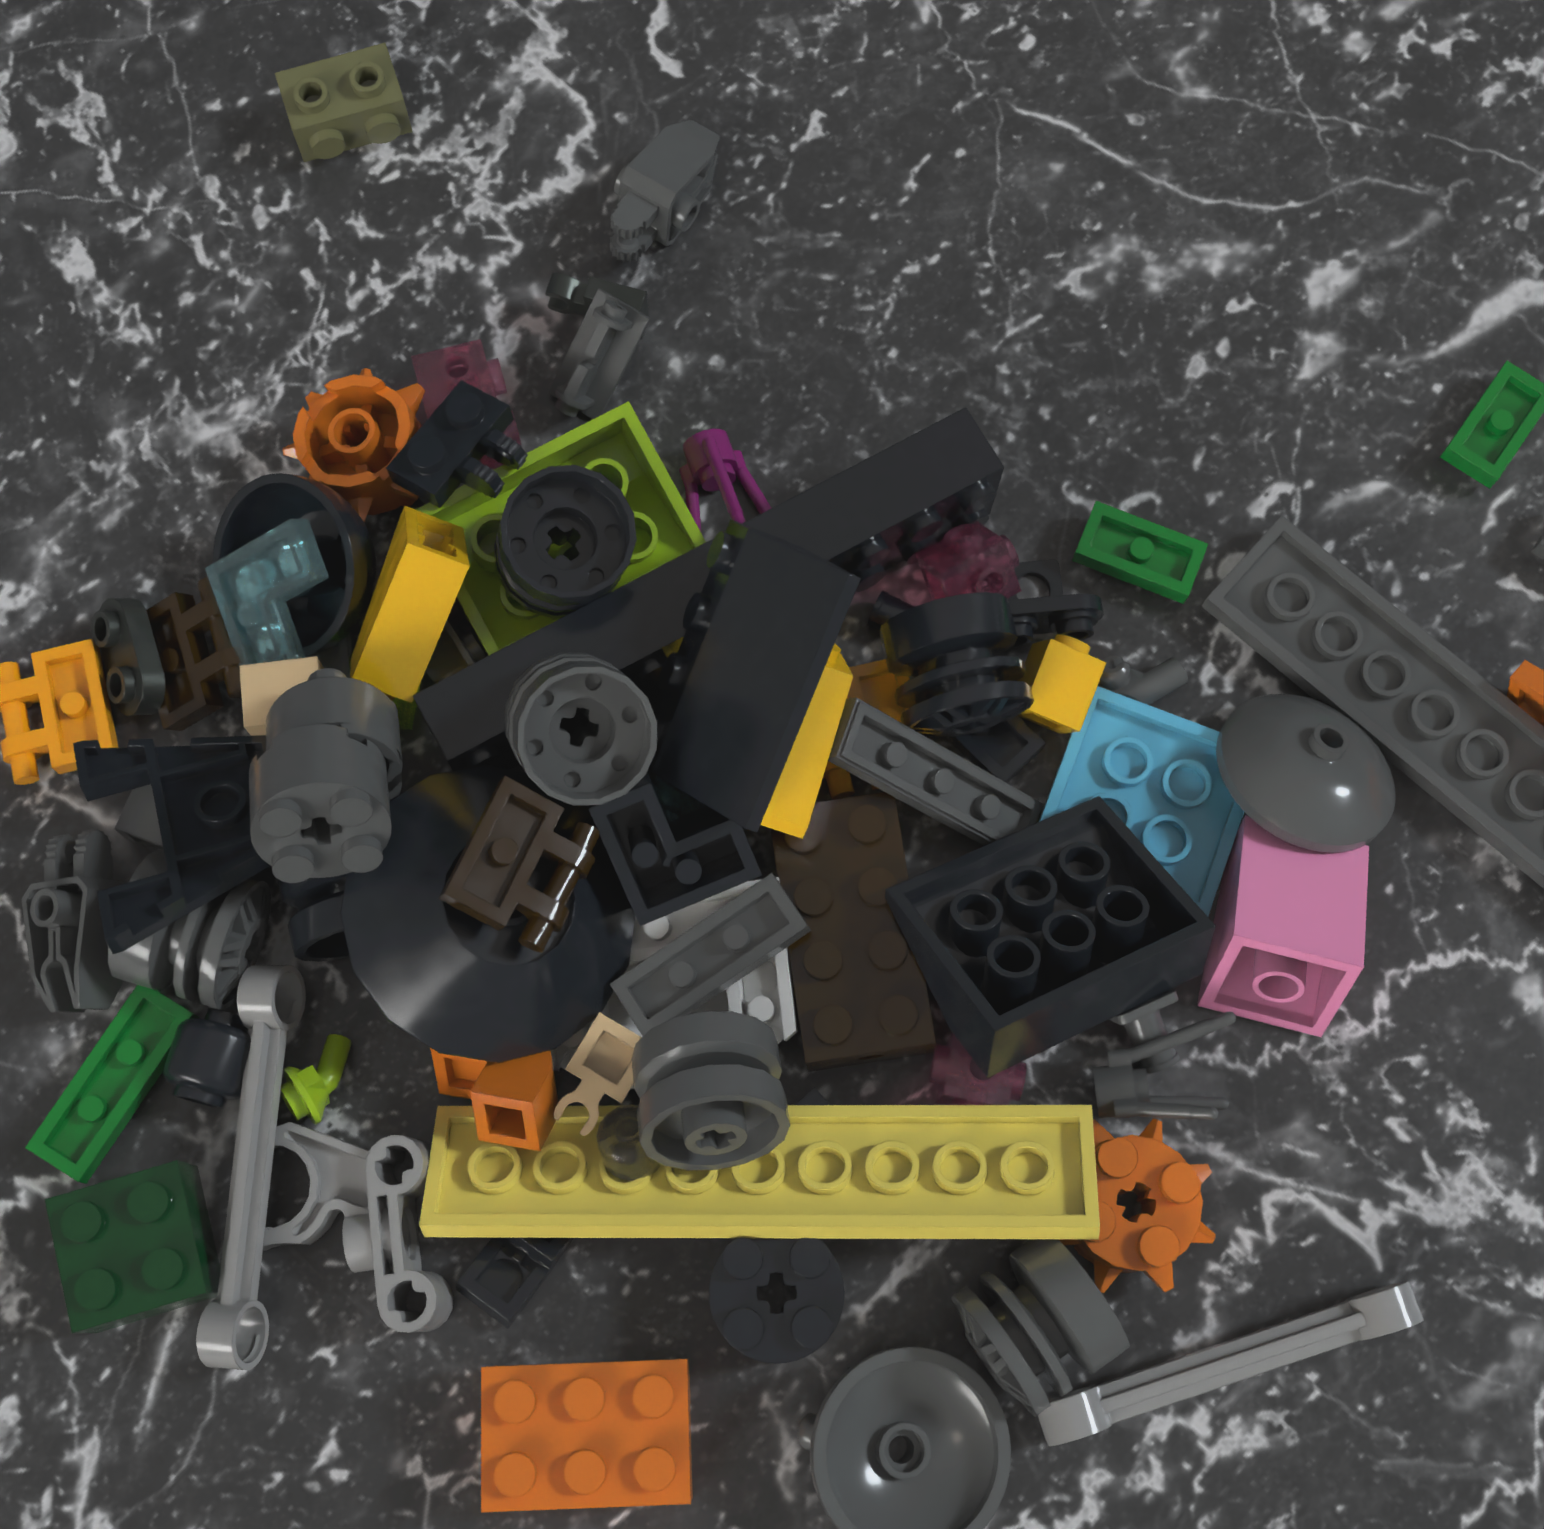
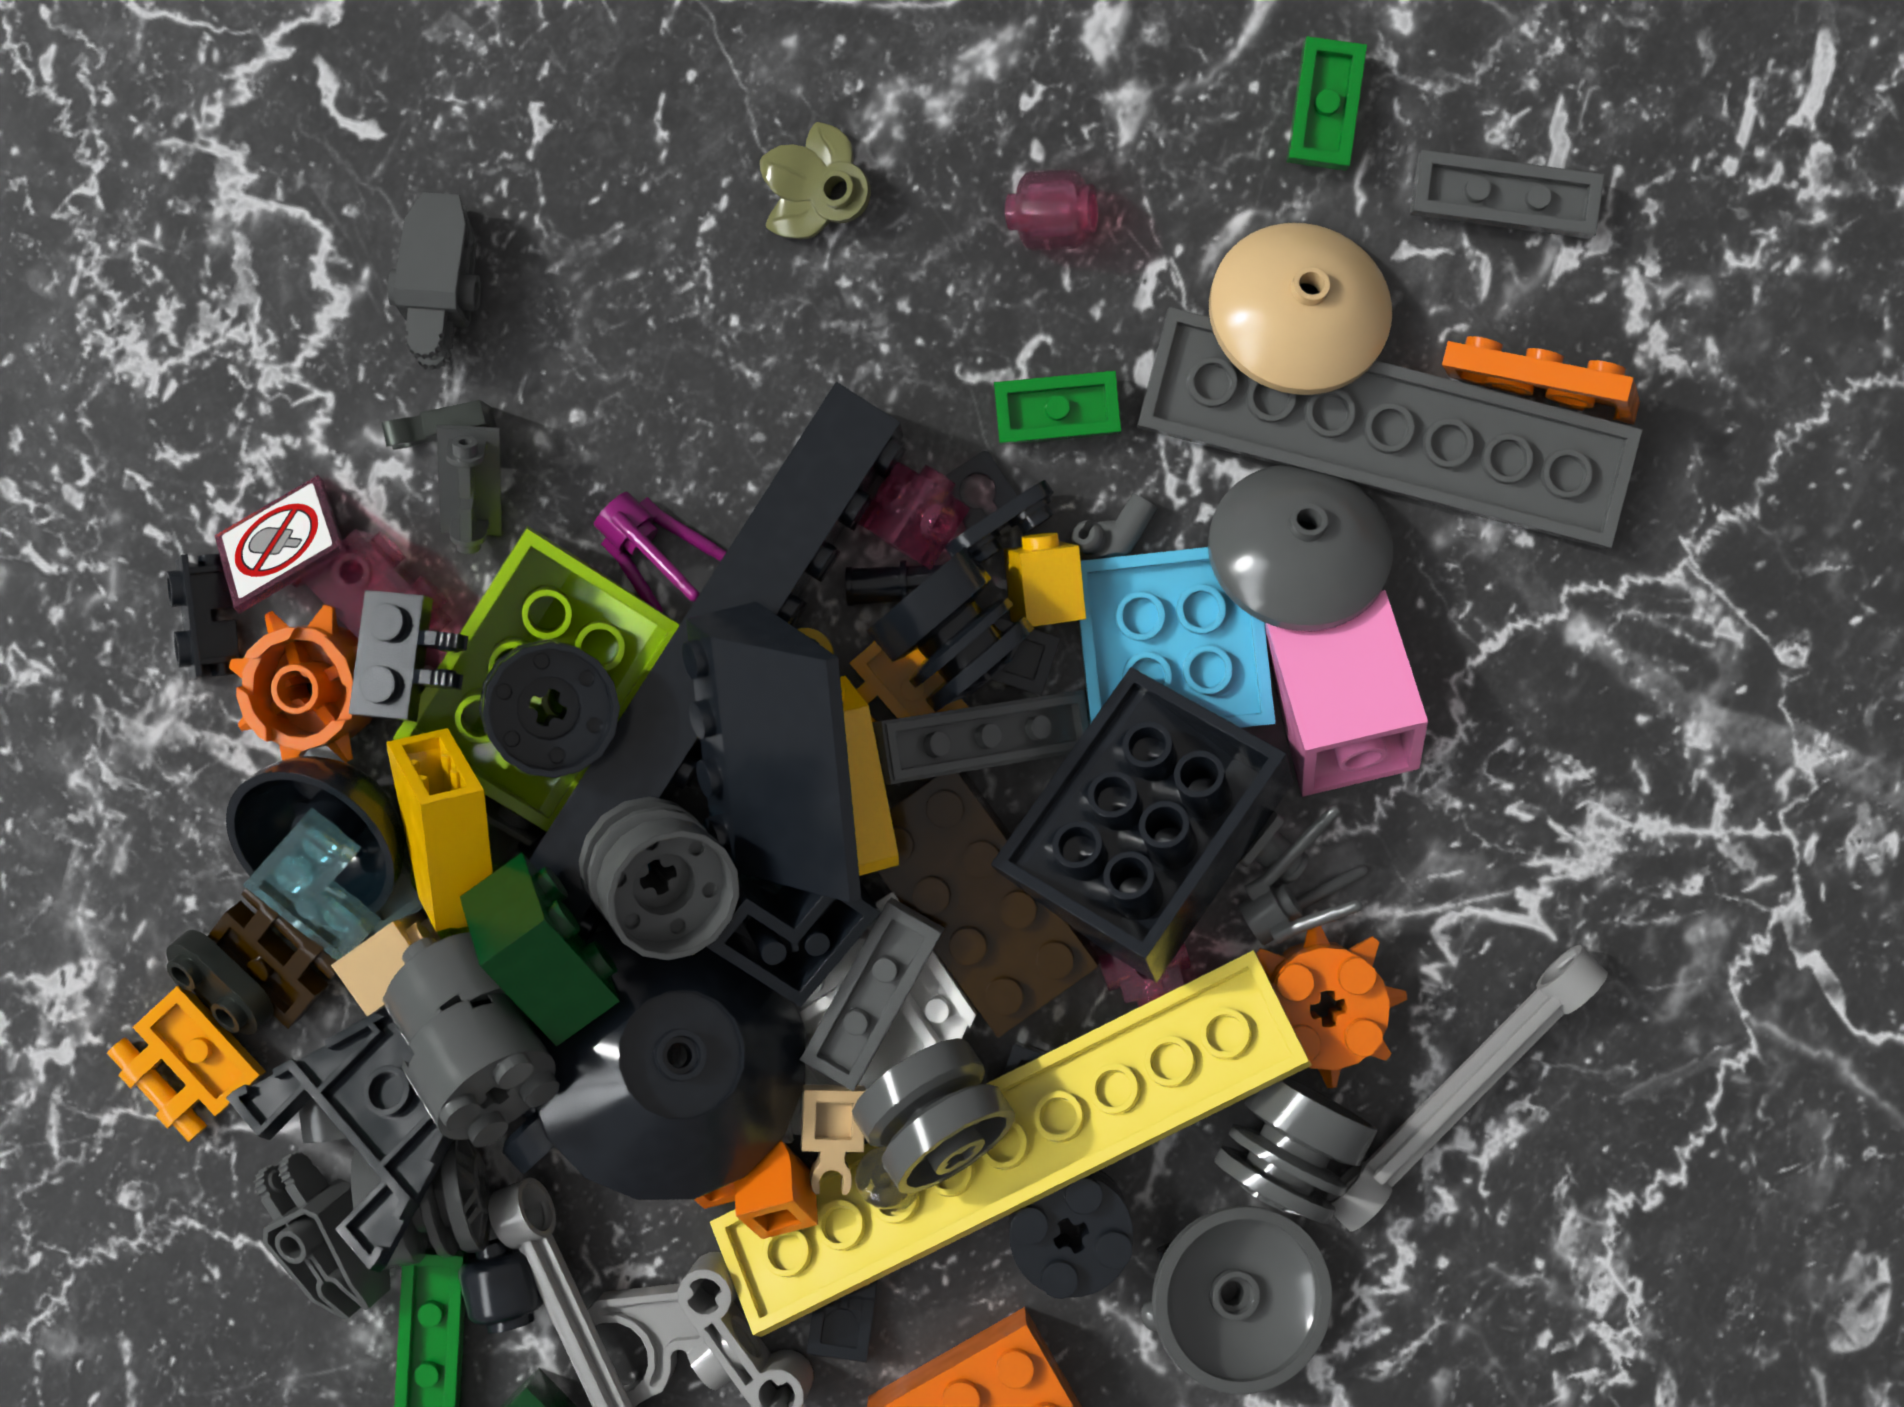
camera: 30 degrees left, 15 degrees up
olive brick [275,43,413,162] -> none
lime plate [280,1034,352,1125] -> none
dark brown plate [438,776,600,953] -> none
none -> black hinge [166,554,241,680]
none -> piece [214,475,346,614]
none -> dark green brick [460,853,620,1046]
none -> olive plate [759,122,871,240]
none -> clear pink head [1005,169,1098,251]
none -> tan dish [1209,223,1392,395]

